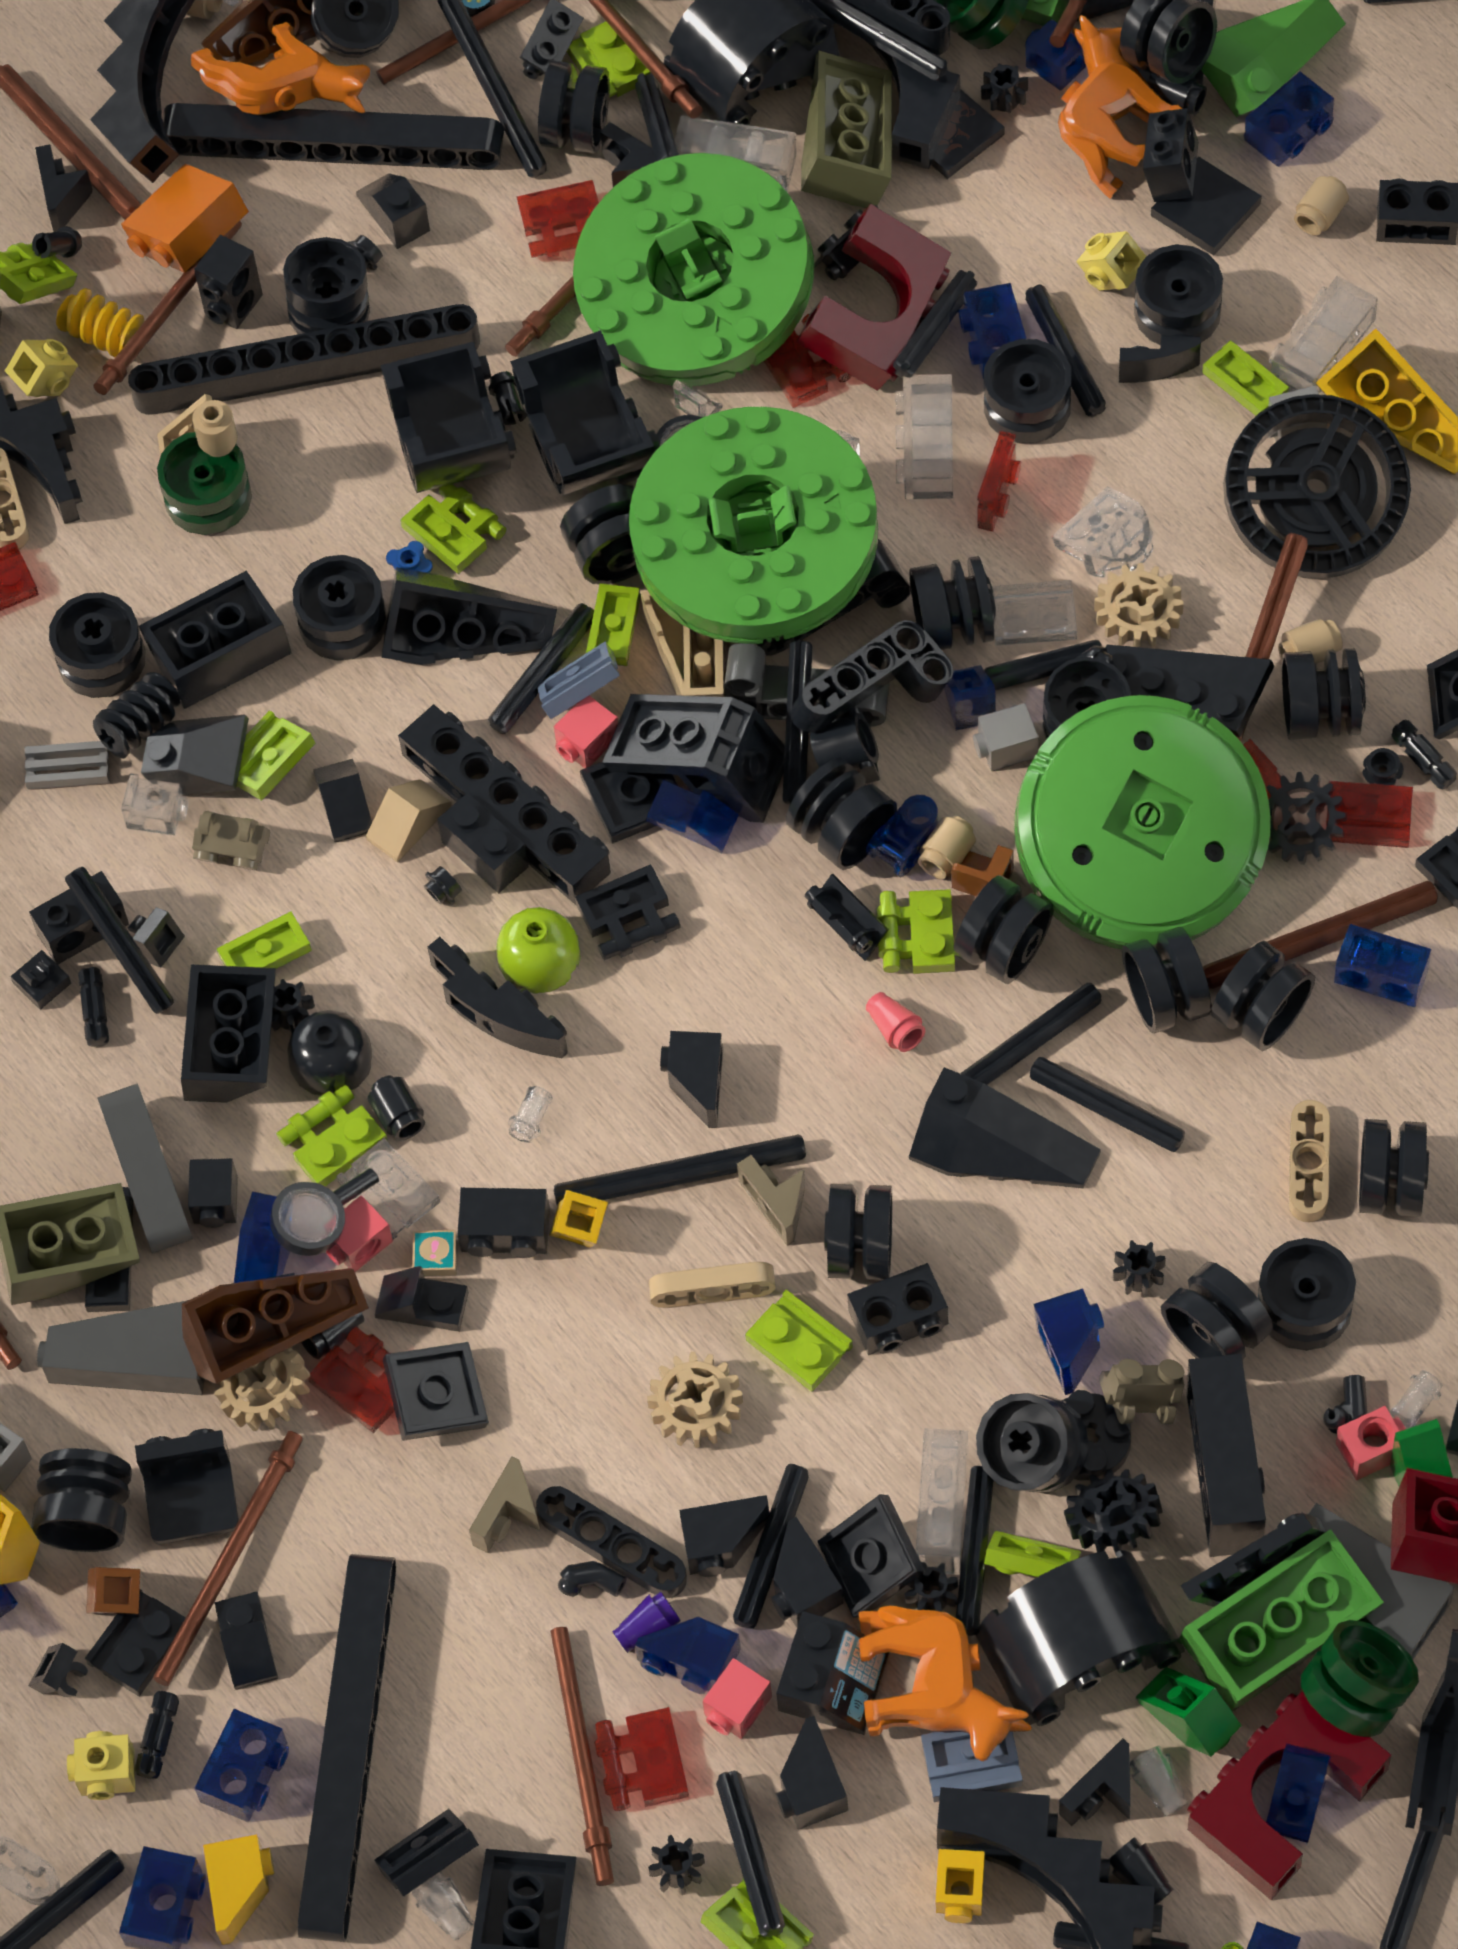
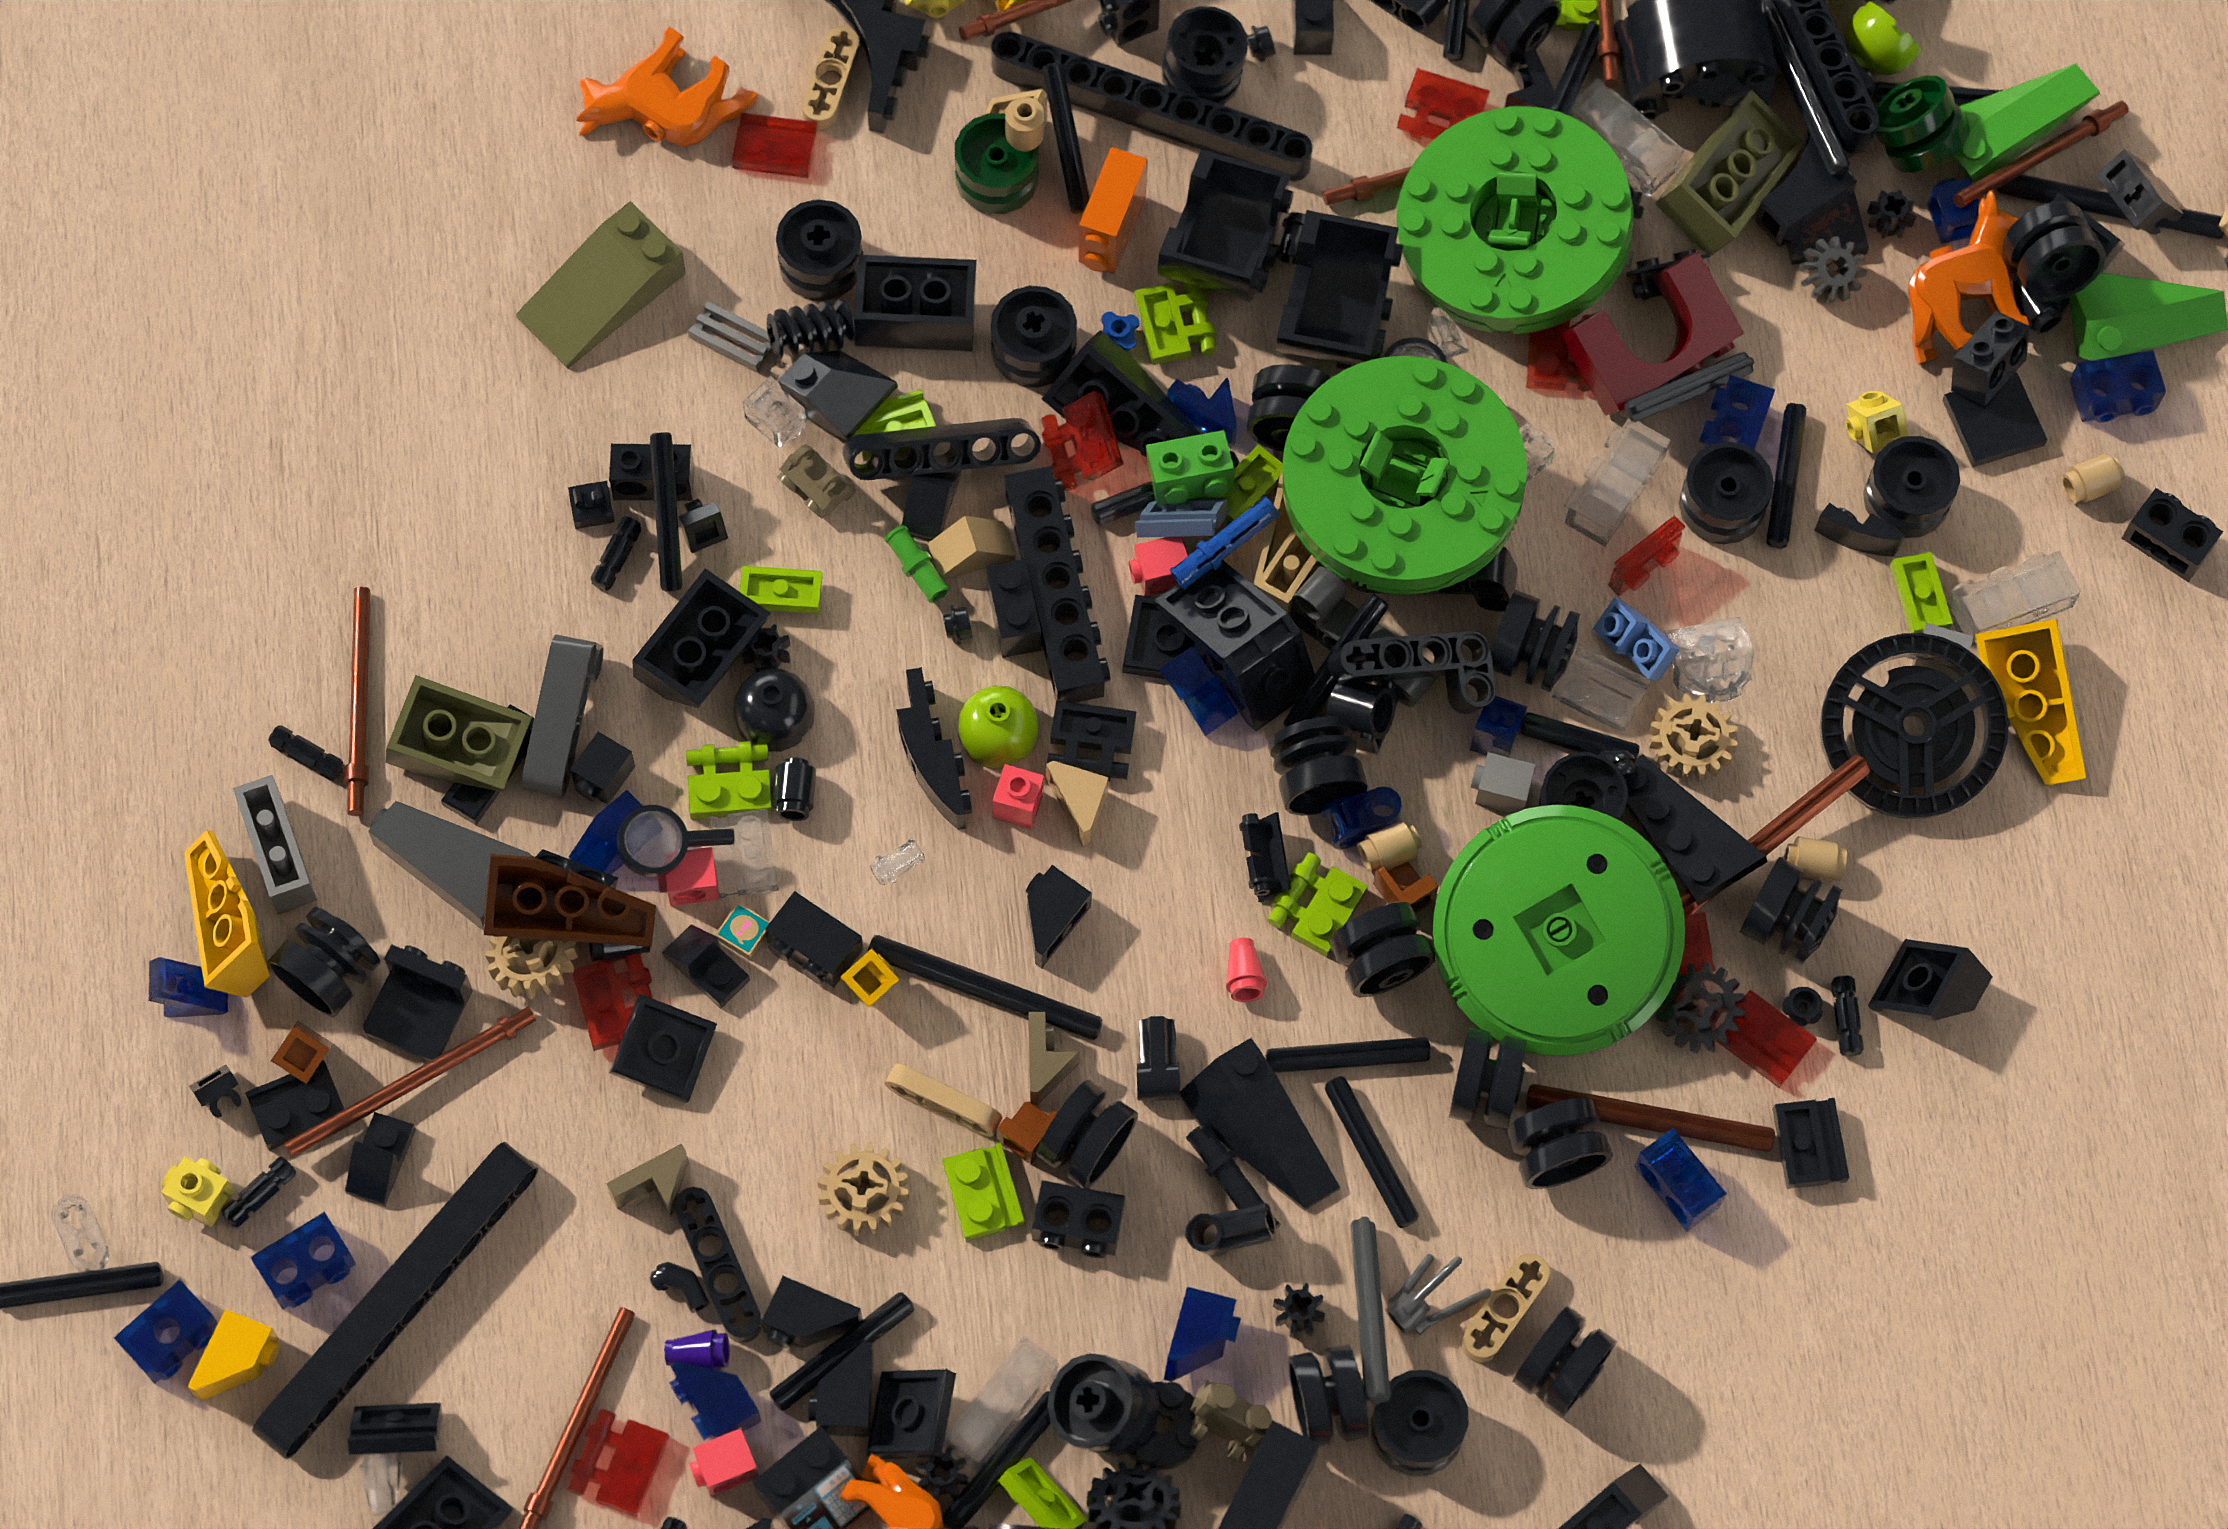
camera: 25 degrees right, 5 degrees up
none -> black beam [842,418,1041,480]
none -> bright green pin [884,525,951,603]
none -> coral brick [992,764,1044,829]
none -> dark orange panel [996,1101,1057,1165]
none -> clear red plate [1041,391,1124,491]
none -> black axle [1042,63,1090,214]
none -> tan slope [1046,761,1108,847]
none -> orange brick [1078,147,1148,274]
none -> black piece [1137,1016,1180,1101]
none -> bright green brick [1146,430,1235,506]
none -> clear blue slope [1167,378,1237,449]
none -> blue pin [1169,496,1280,590]
none -> black pin [1186,1122,1281,1230]
none -> black piece [1186,1203,1277,1257]
none -> dark grey axle [1350,1217,1390,1405]
none -> dark grey plant [1385,1254,1492,1335]
none -> medium blue slope [1593,597,1680,681]
none -> dark grey gear [1799,236,1867,304]

